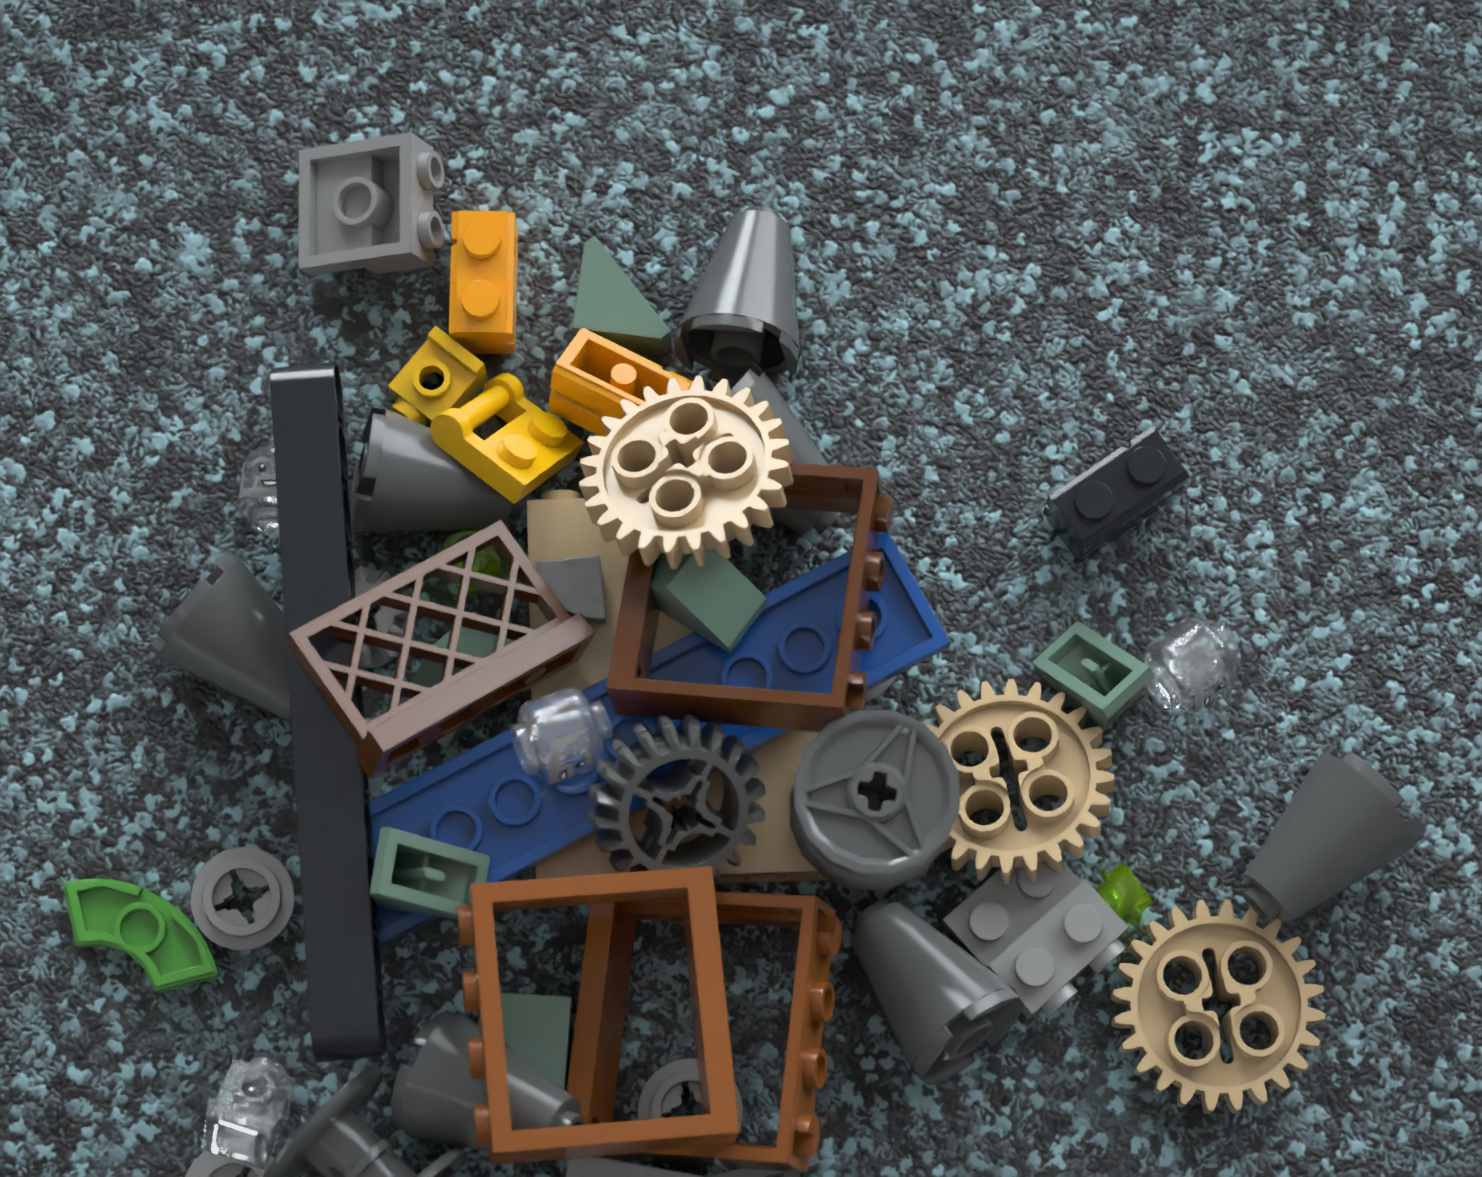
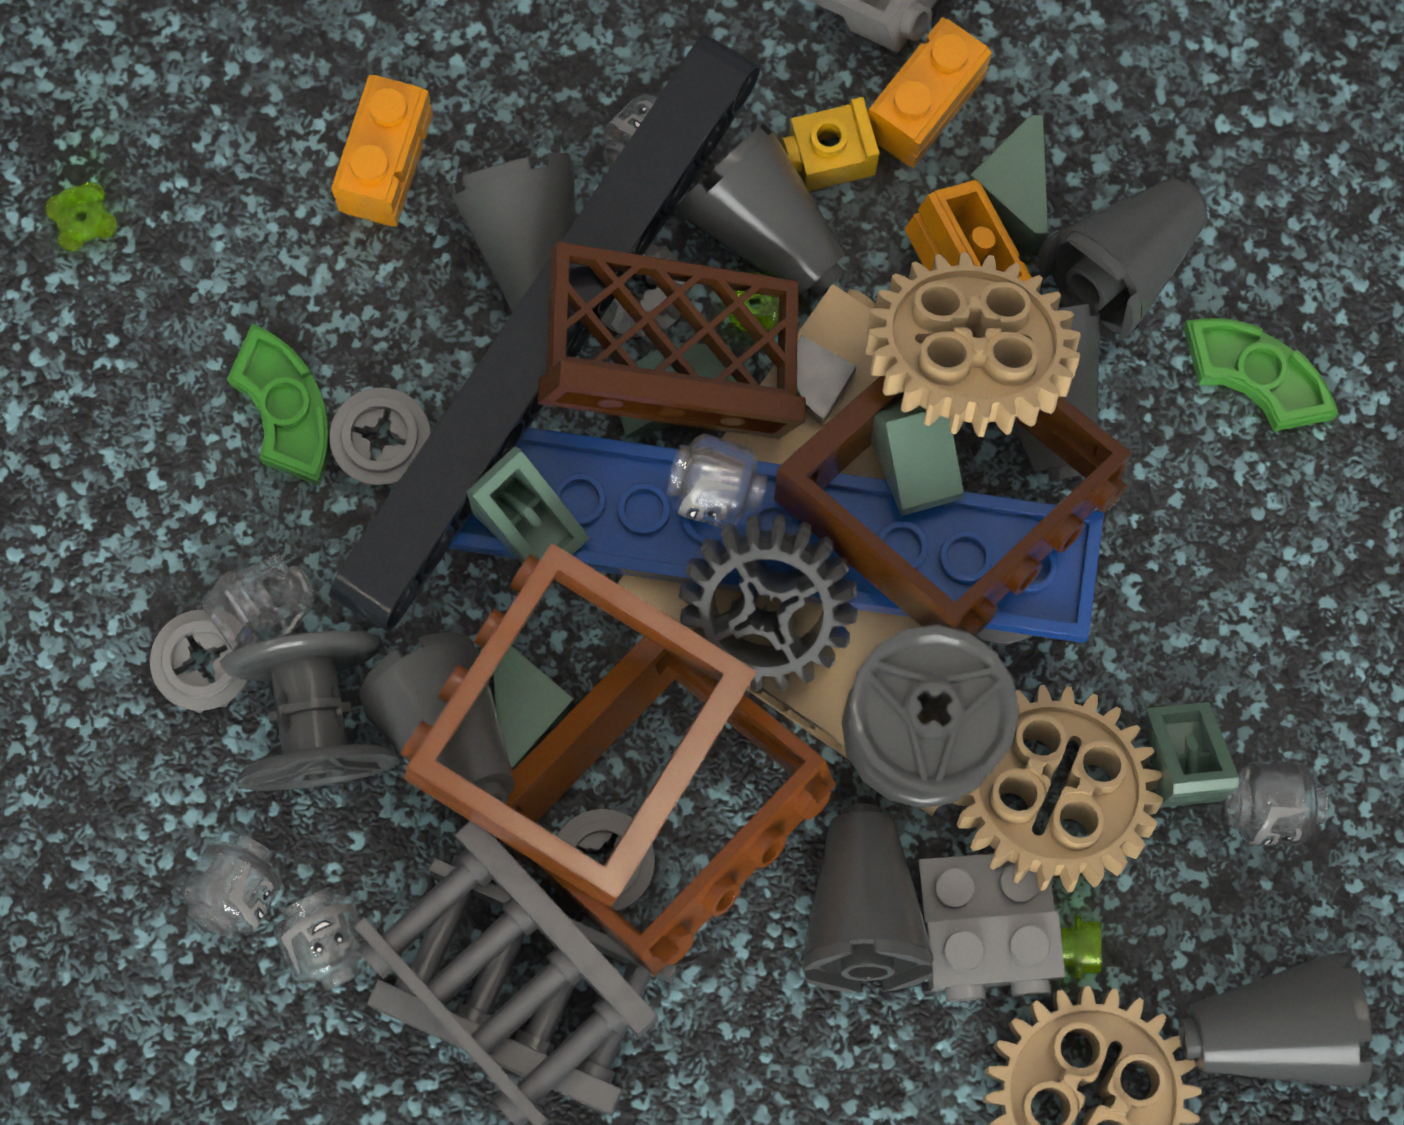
camera: 35 degrees right, 0 degrees up
yellow plate [430,373,584,504] -> none
black brick [1043,426,1190,563] -> none
none -> light orange brick [331,75,433,227]
none -> bright green tile [1183,318,1339,432]

